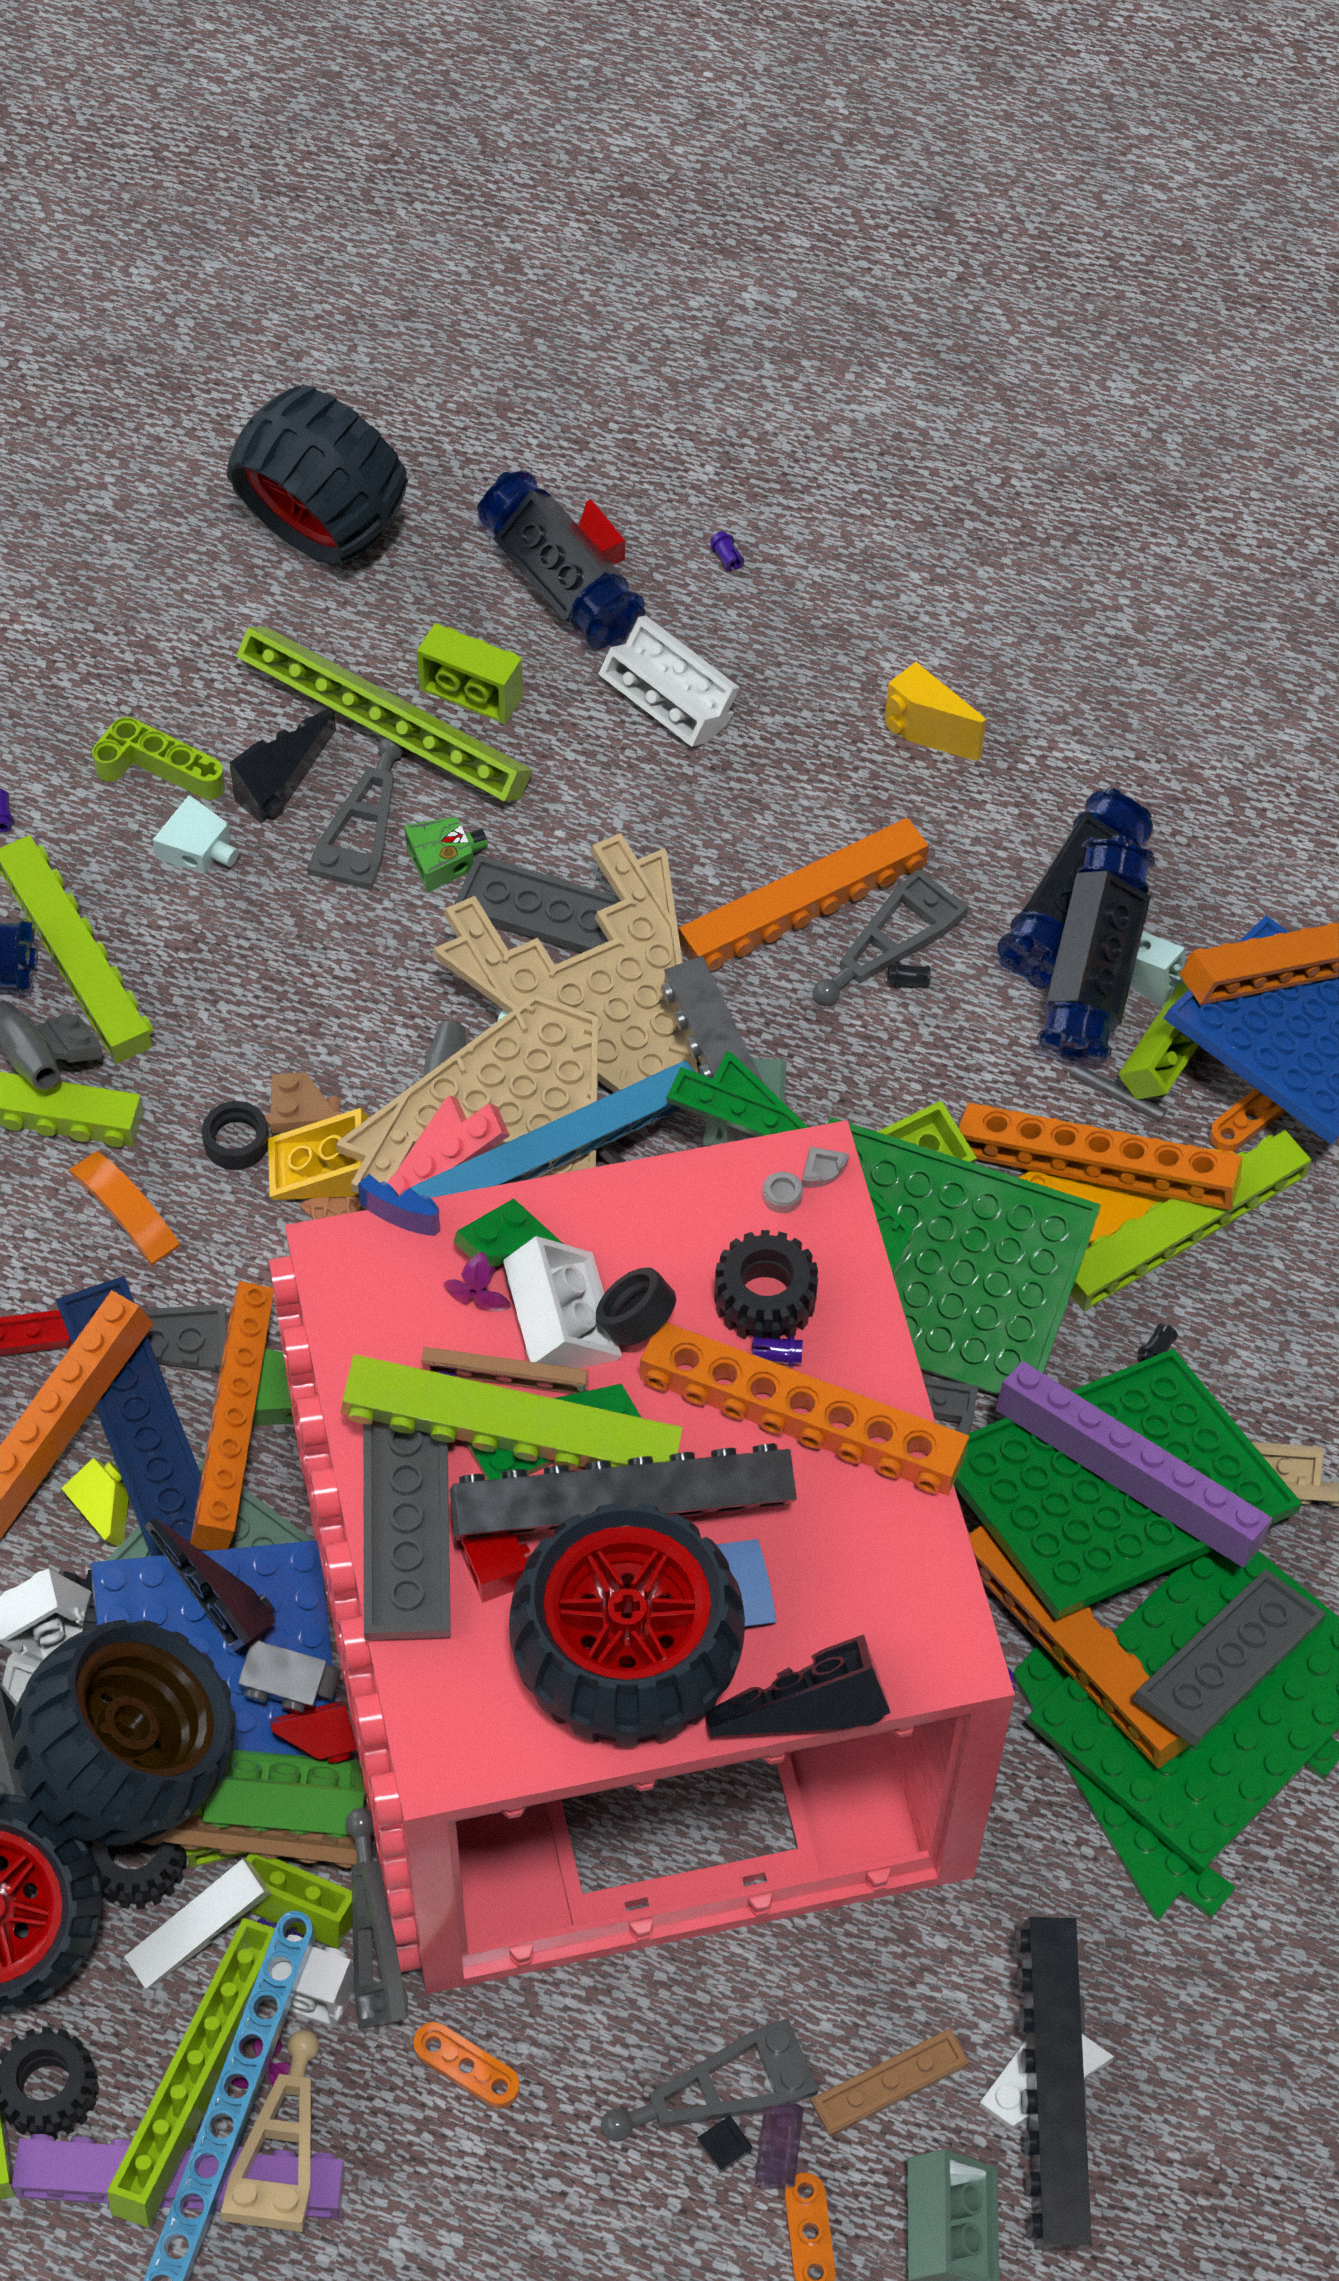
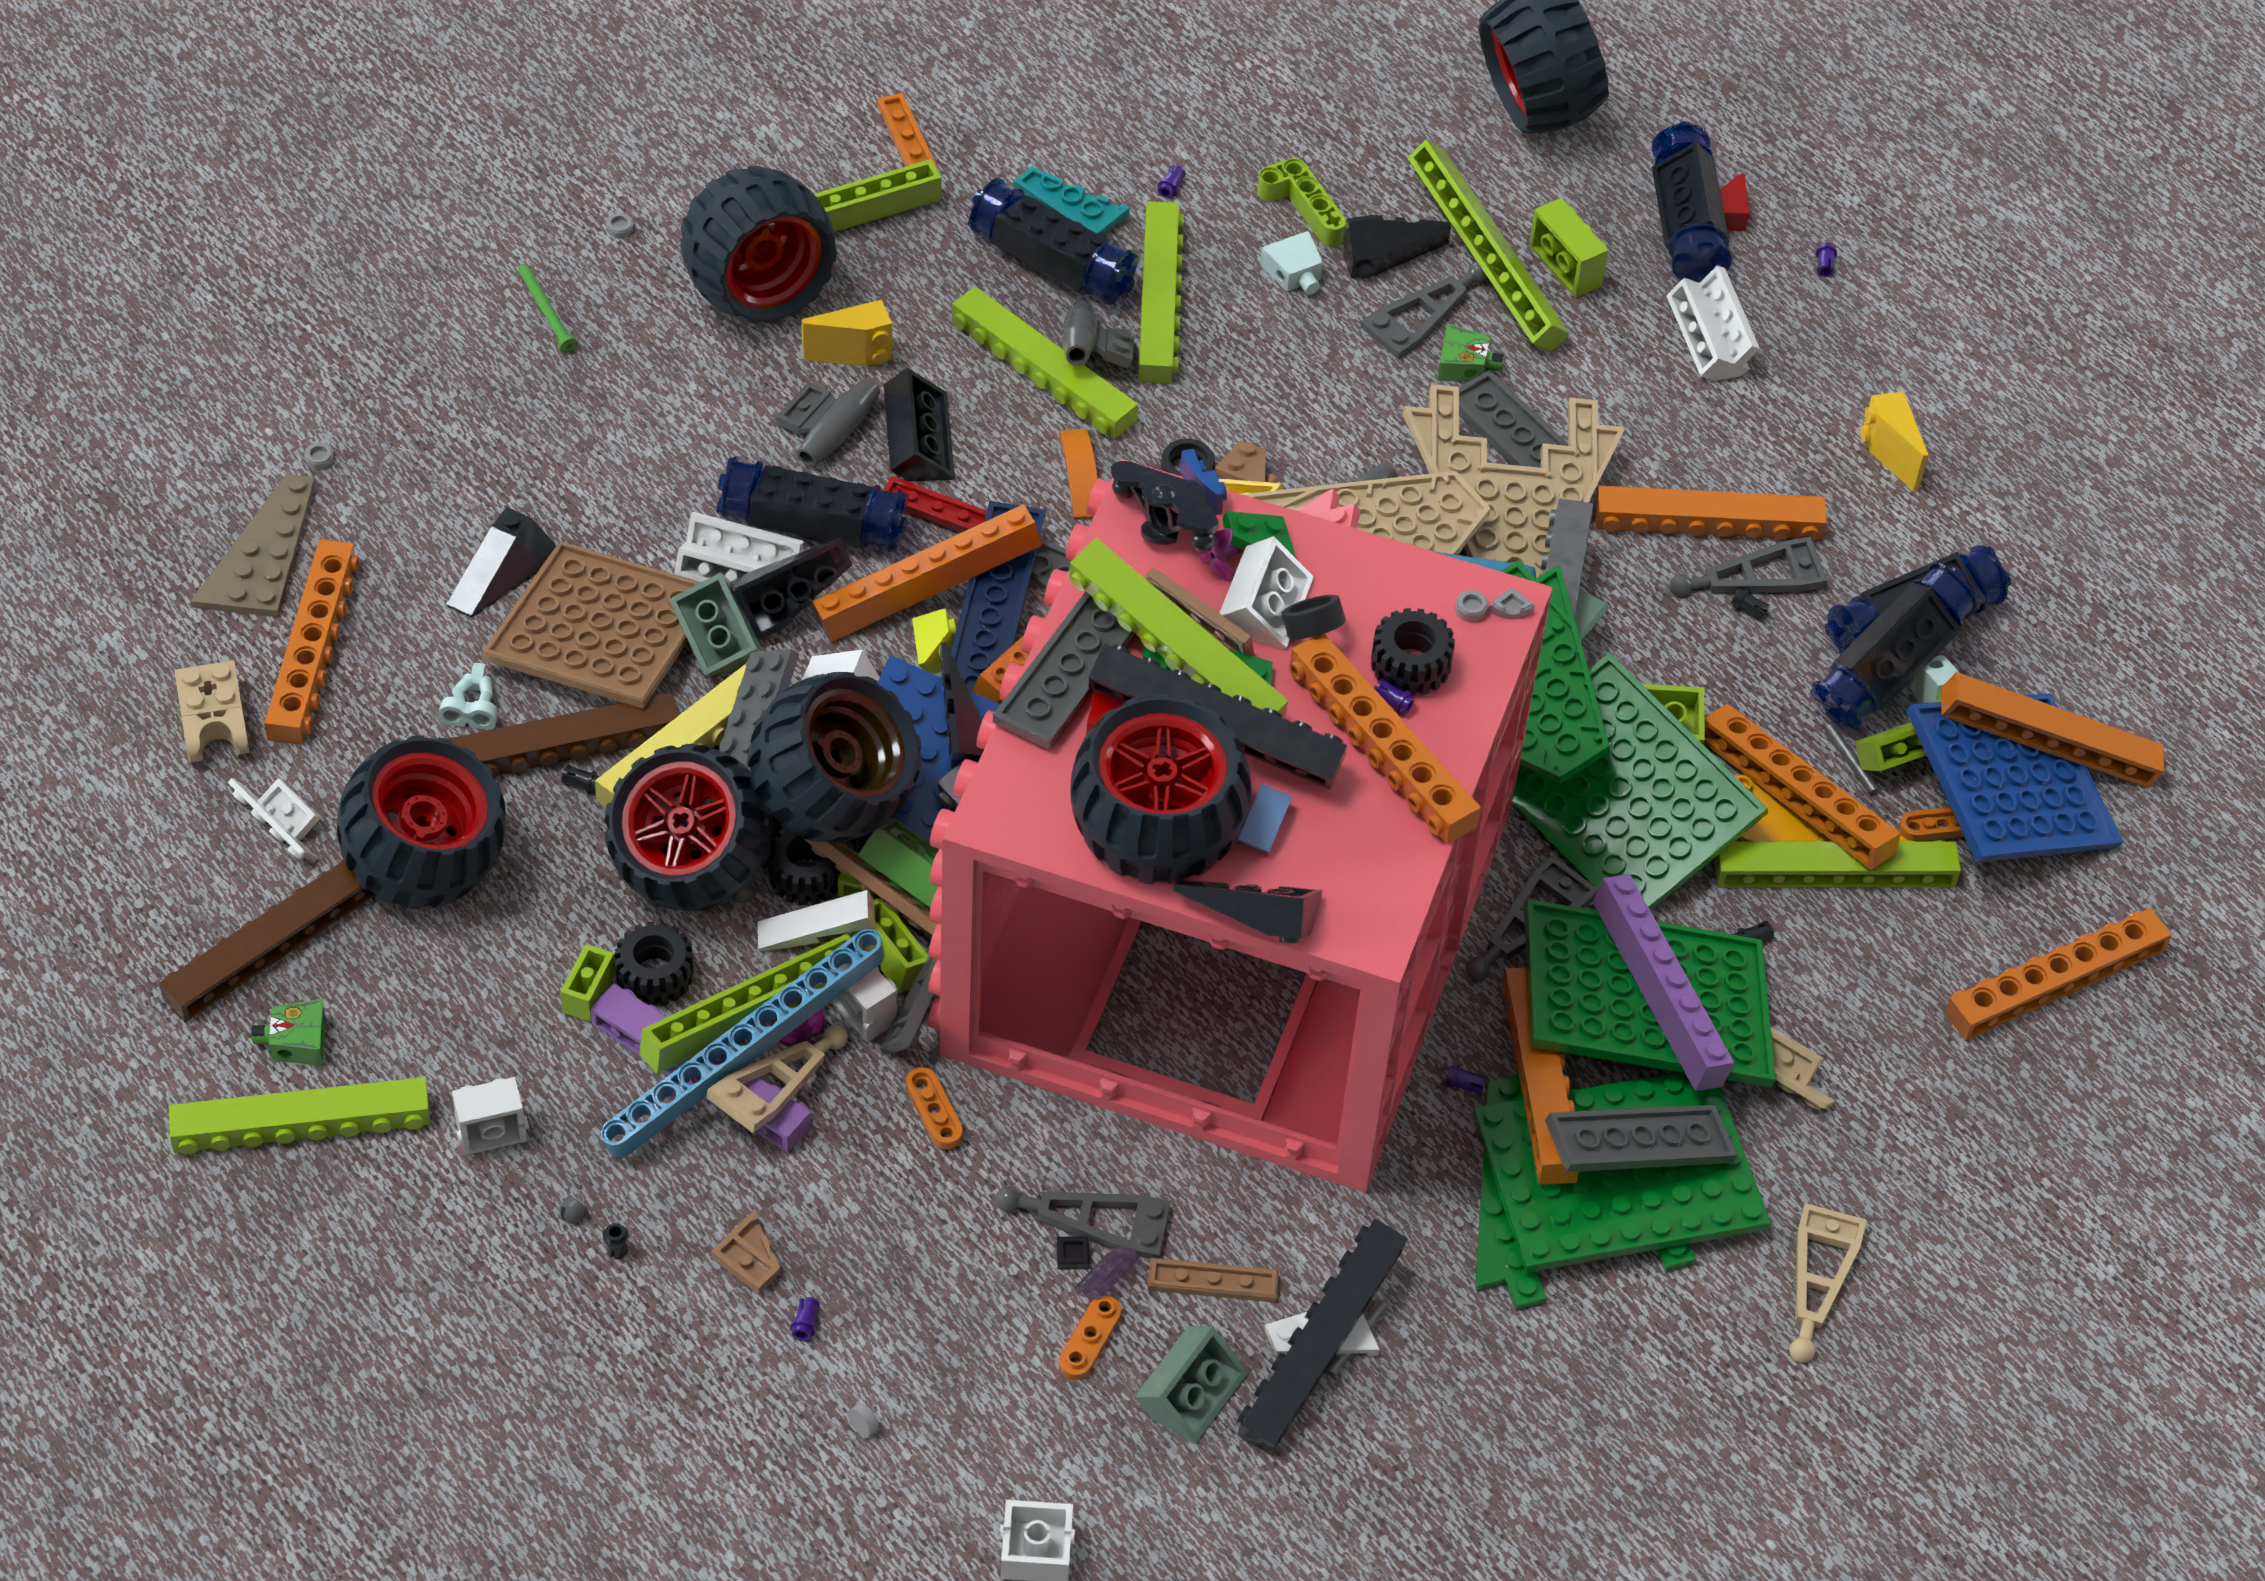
camera: 30 degrees right, 5 degrees down
none -> black piece [1111,461,1218,553]

